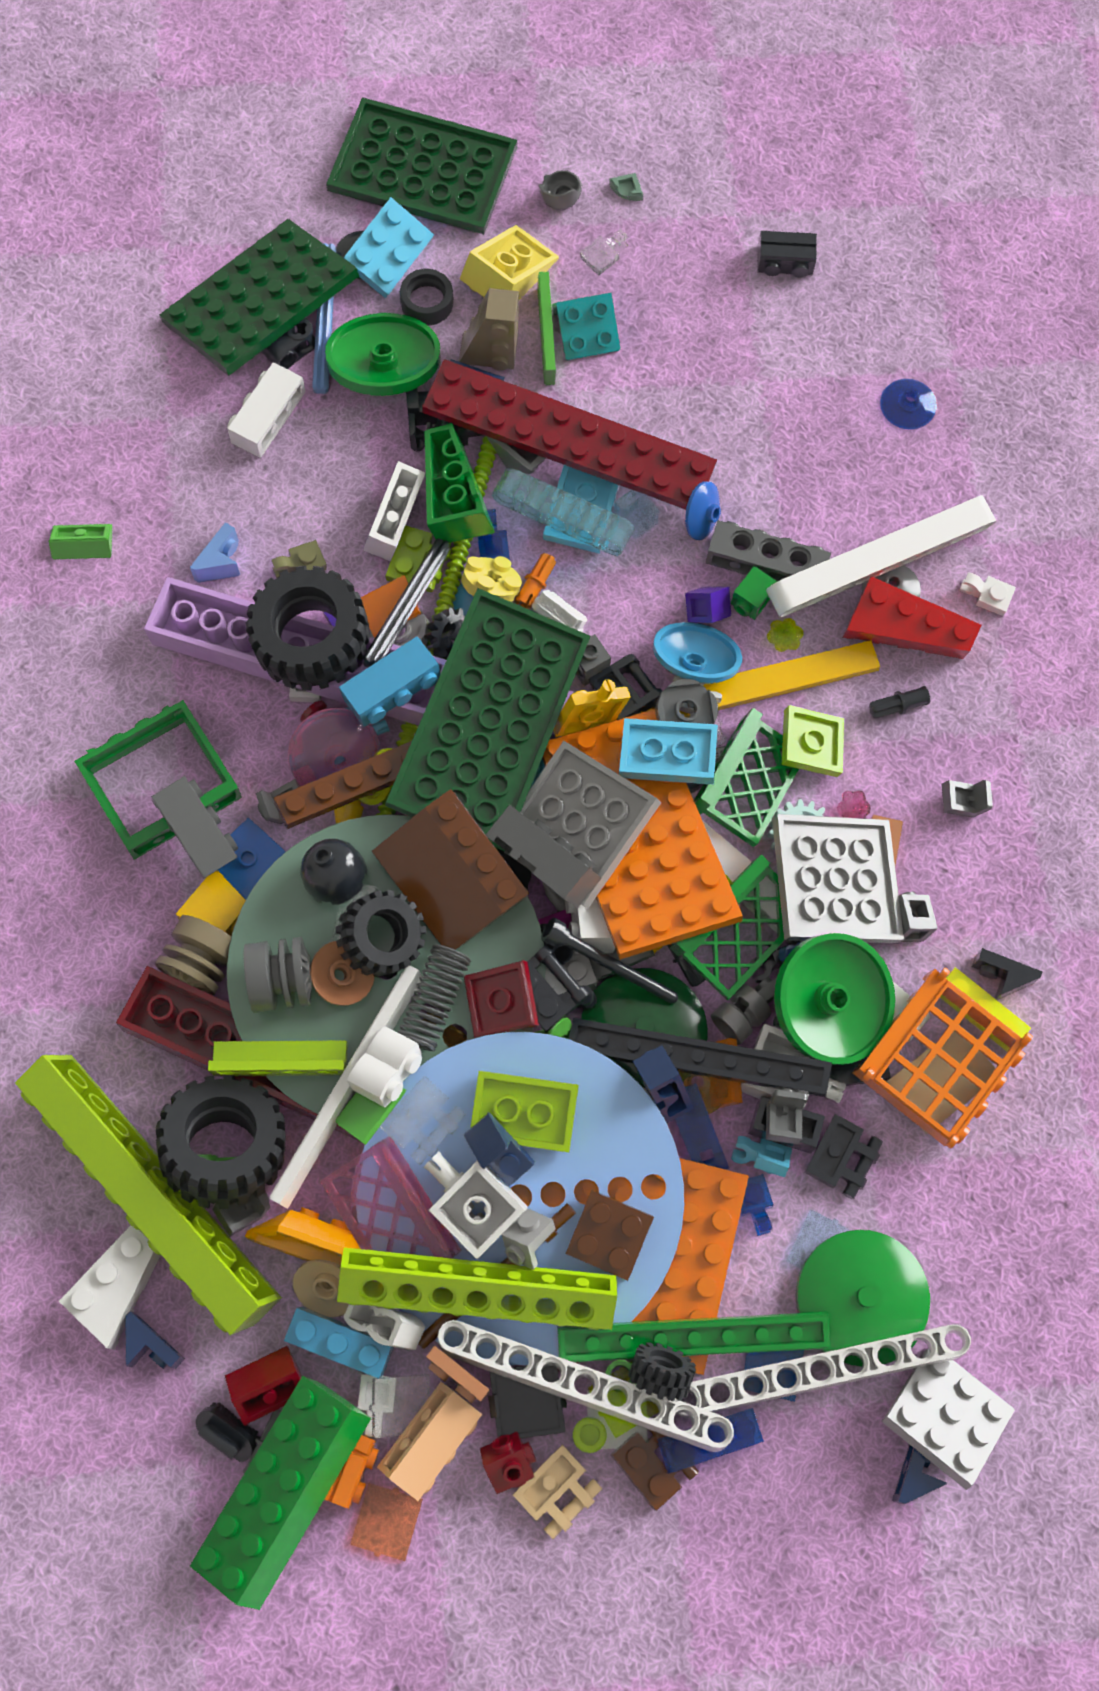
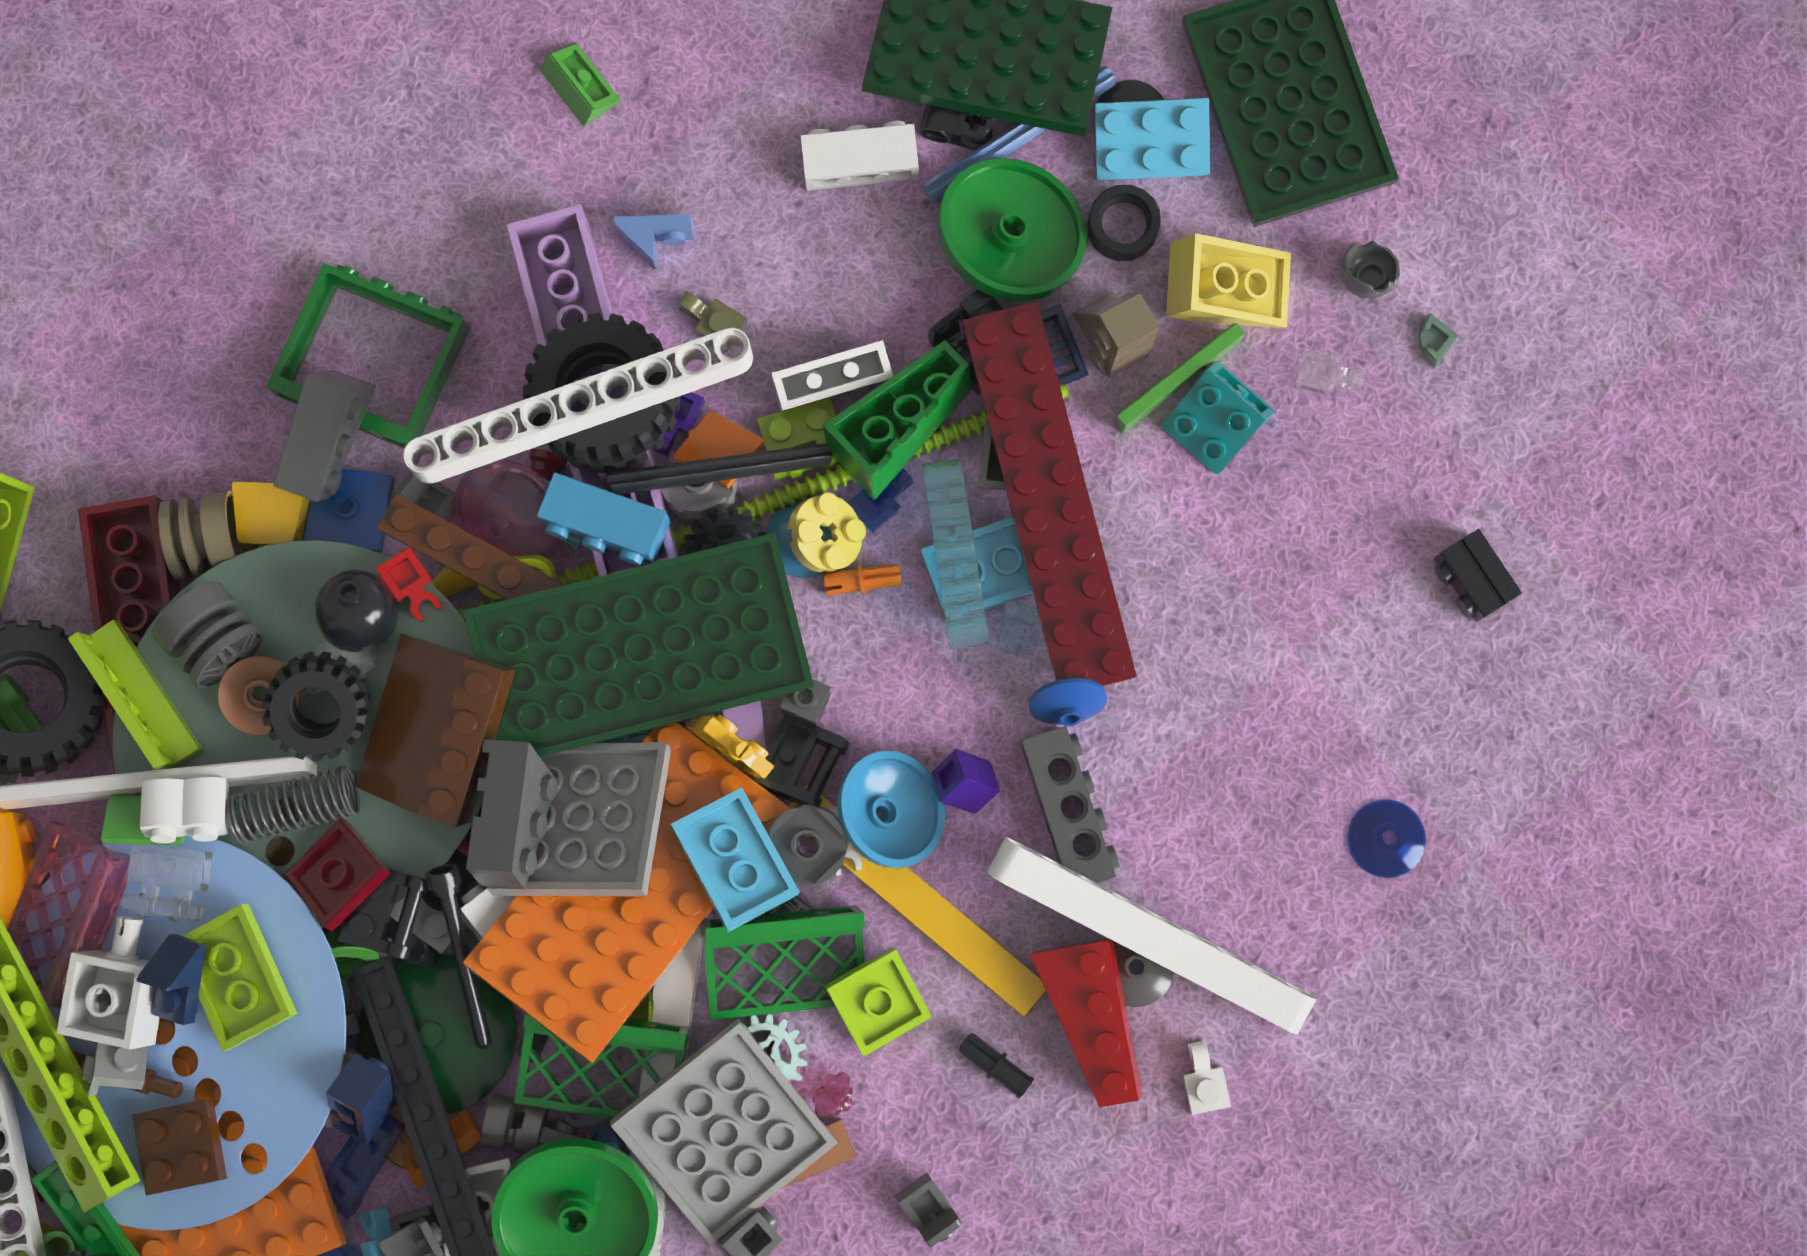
camera: 60 degrees right, 10 degrees up
white piece [532,590,587,632] -> none
green brick [731,566,777,620] -> none
clear neon green plant [767,618,804,652] -> none
none -> red plate [376,546,442,622]
none -> white beam [403,328,753,483]

